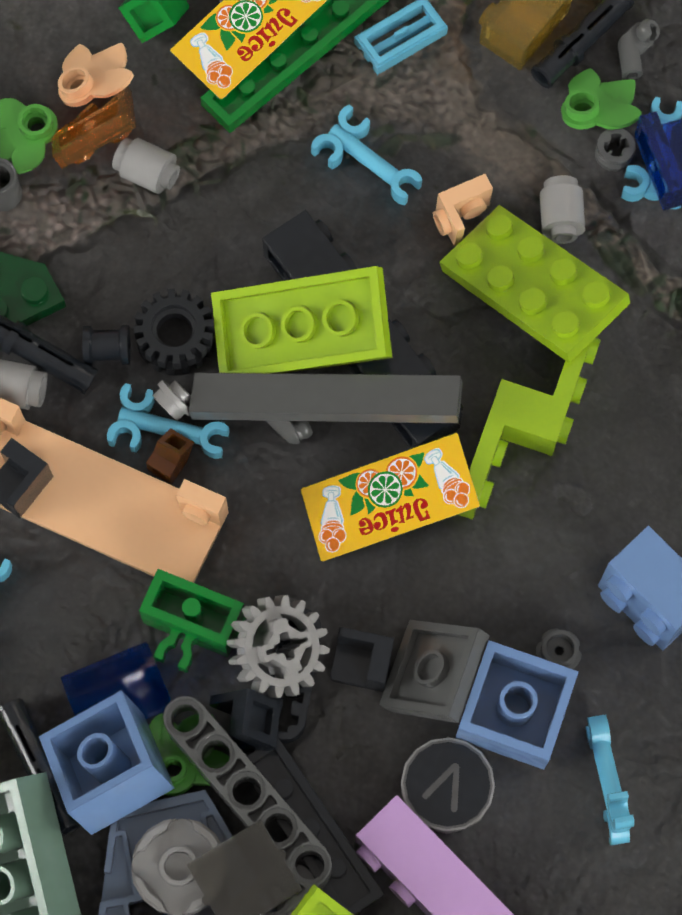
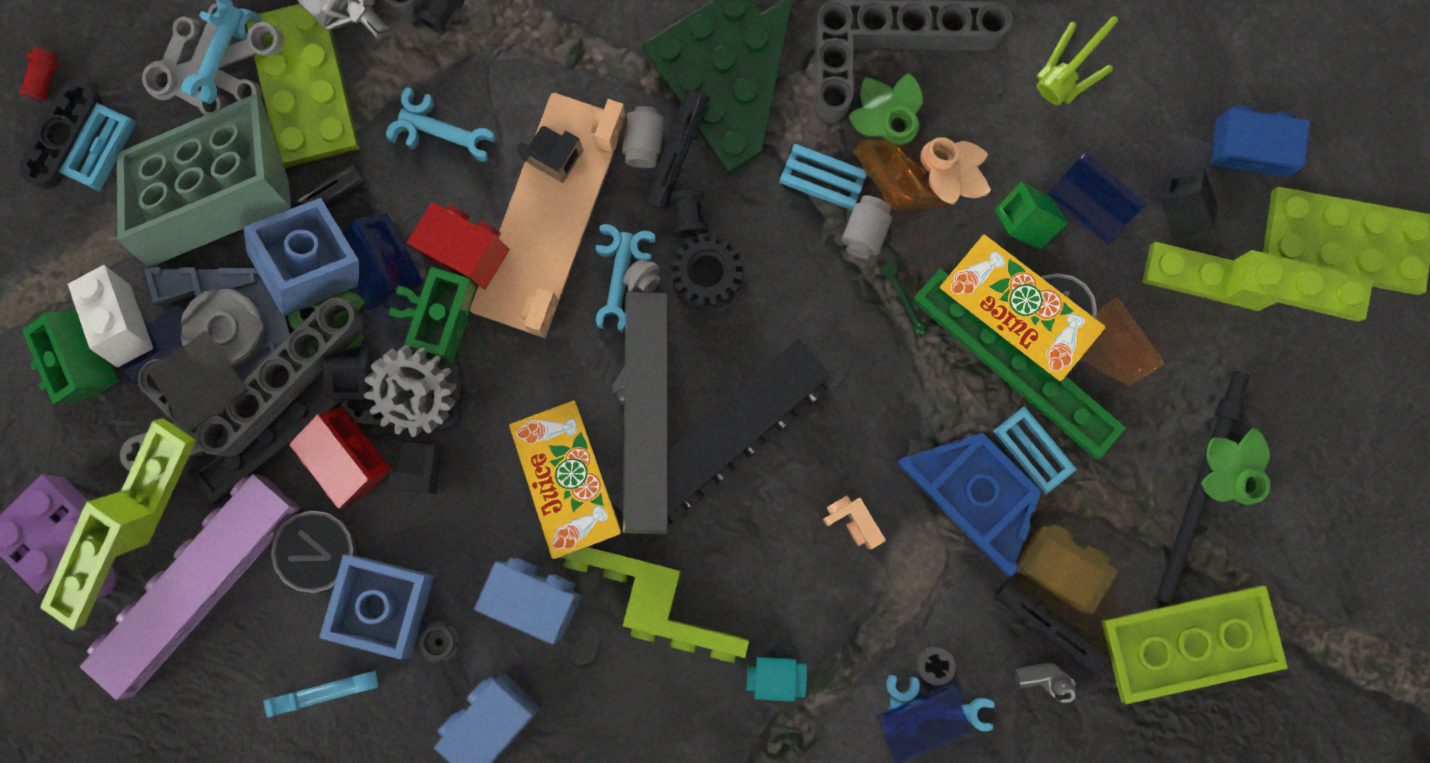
camera: 85 degrees right, 10 degrees up
reddish brown piece [146,428,194,485] -> none
lime plate [211,266,392,374] -> none
medium azure bar [311,105,422,205] -> none
dark grey plate [379,620,490,723] -> none
lime plate [439,205,630,363] -> none
light grey brick [540,175,585,244] -> none
bright green plate [561,68,642,130] -> none
none -> brick [289,407,392,509]
none -> red brick [406,202,510,290]
none -> medium blue brick [474,557,582,644]
none -> teal brick [746,657,807,702]
none -> medium azure tile [779,143,868,211]
none -> dark green hinge [881,262,929,337]
none -> blue wing [896,433,1041,577]

